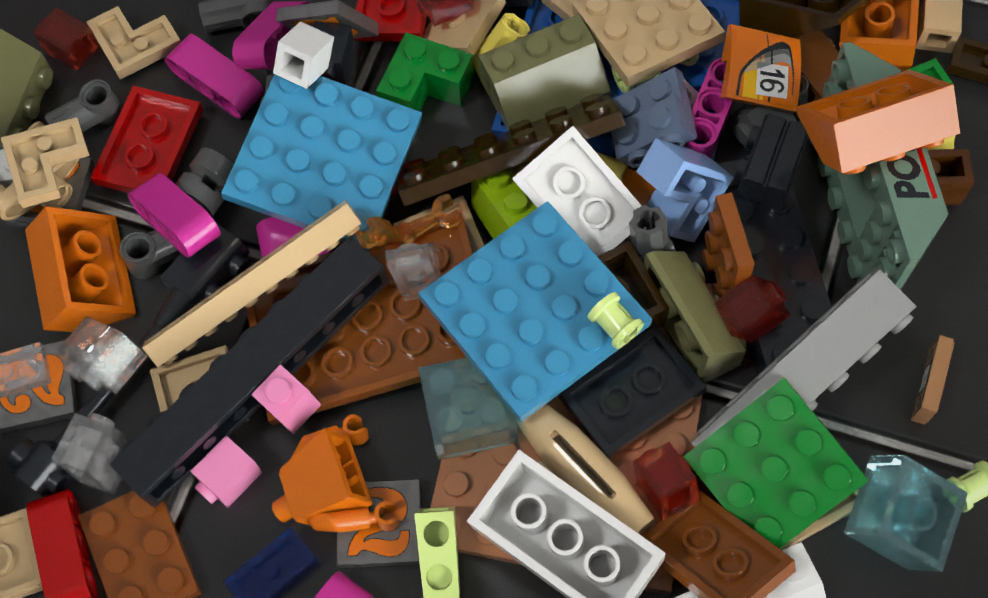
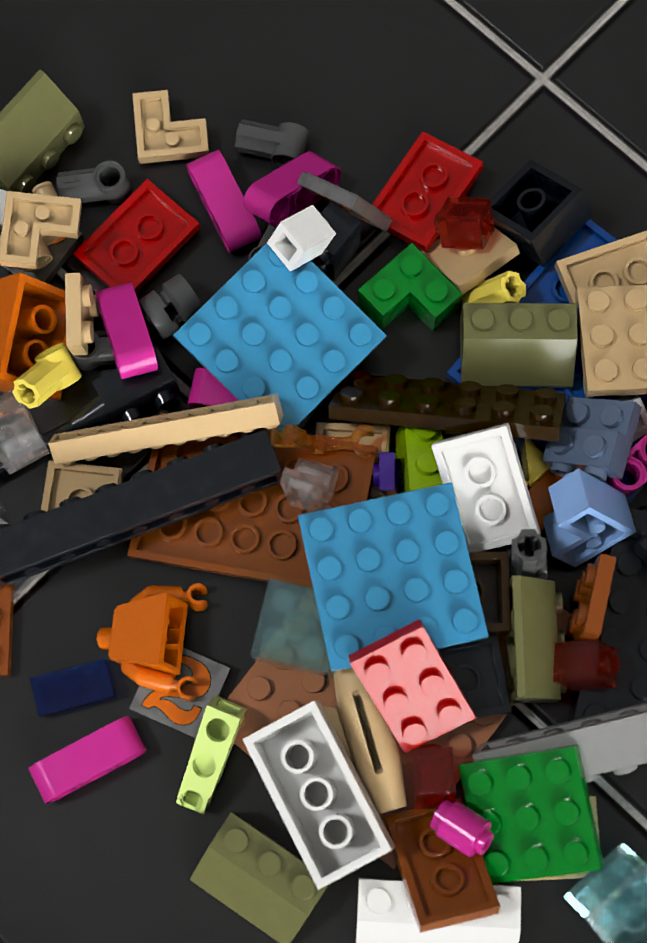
camera: 25 degrees right, 10 degrees up
clear red brick [33,7,99,71] -> none
bright pink brick [190,436,262,508] -> none
bright pink brick [251,364,321,434] -> none
yellowish green bush [587,292,644,349] -> none
none -> light yellow piece [12,343,82,409]
none -> tan plate [65,273,100,355]
none -> plate [348,619,476,753]
none -> dark purple plate [373,452,400,497]
none -> dark pink brick [430,799,494,858]

